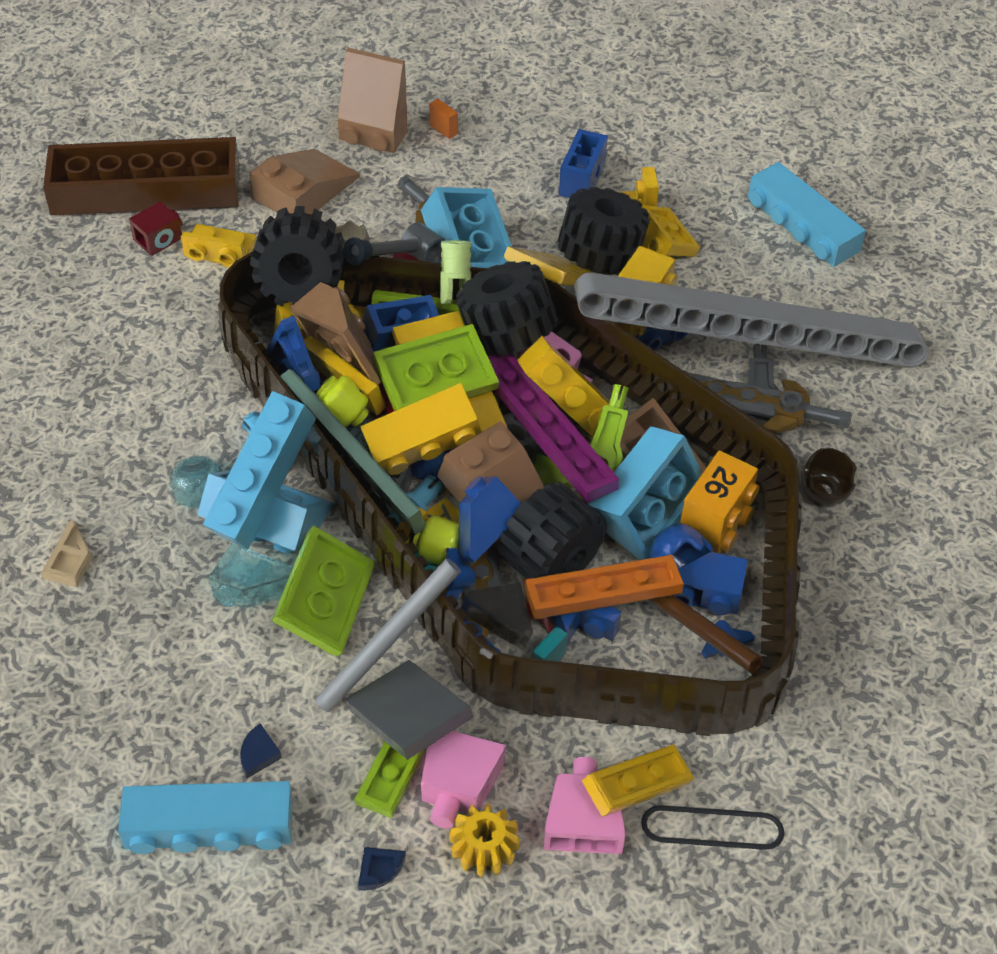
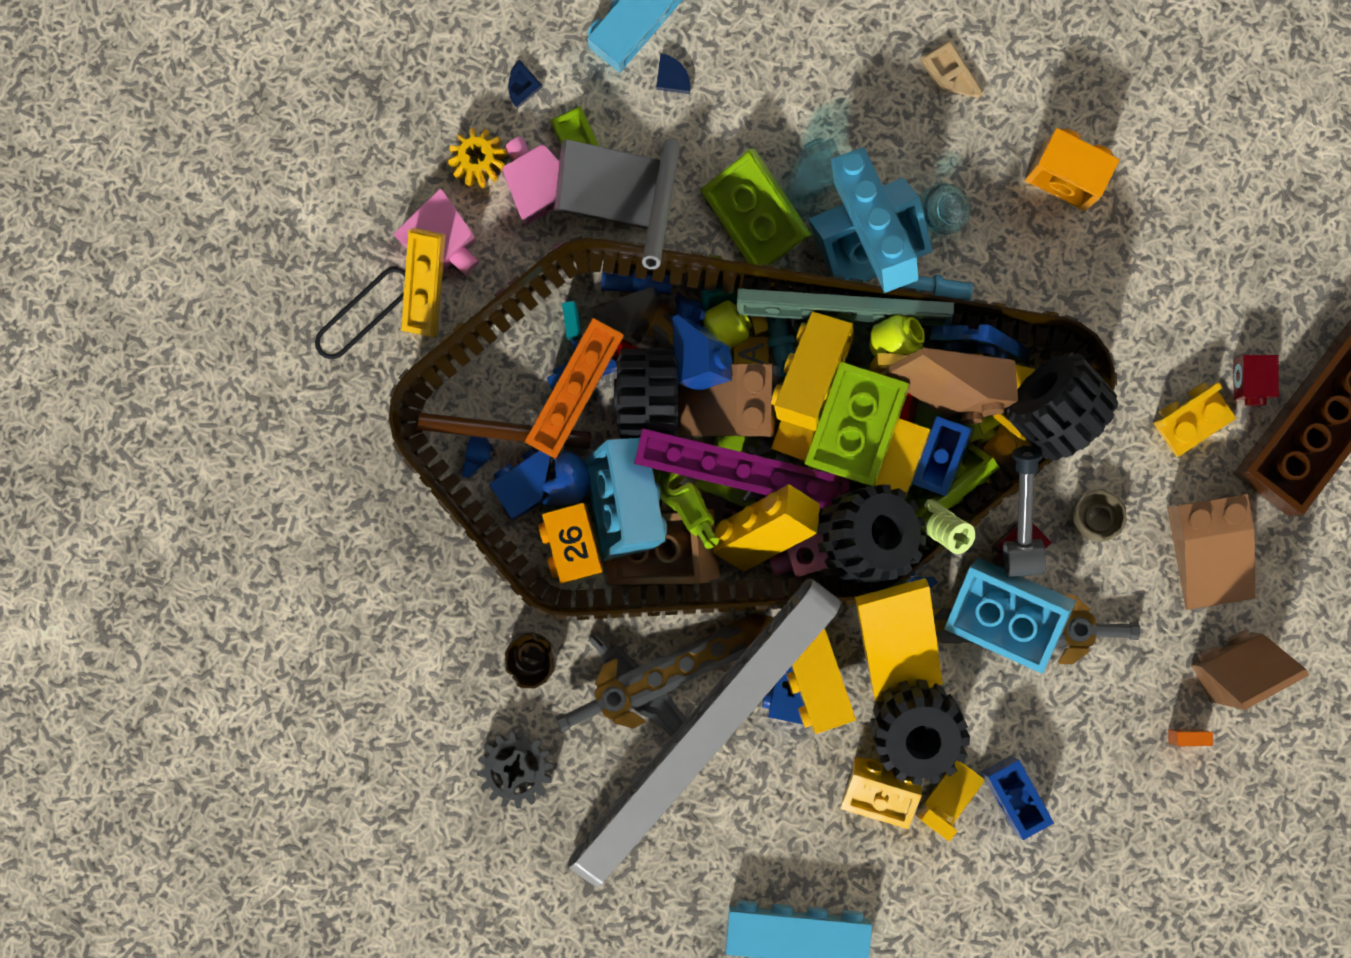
camera: 135 degrees right, 35 degrees up
none -> dark grey gear [477,730,554,809]
none -> light orange brick [1024,128,1120,211]

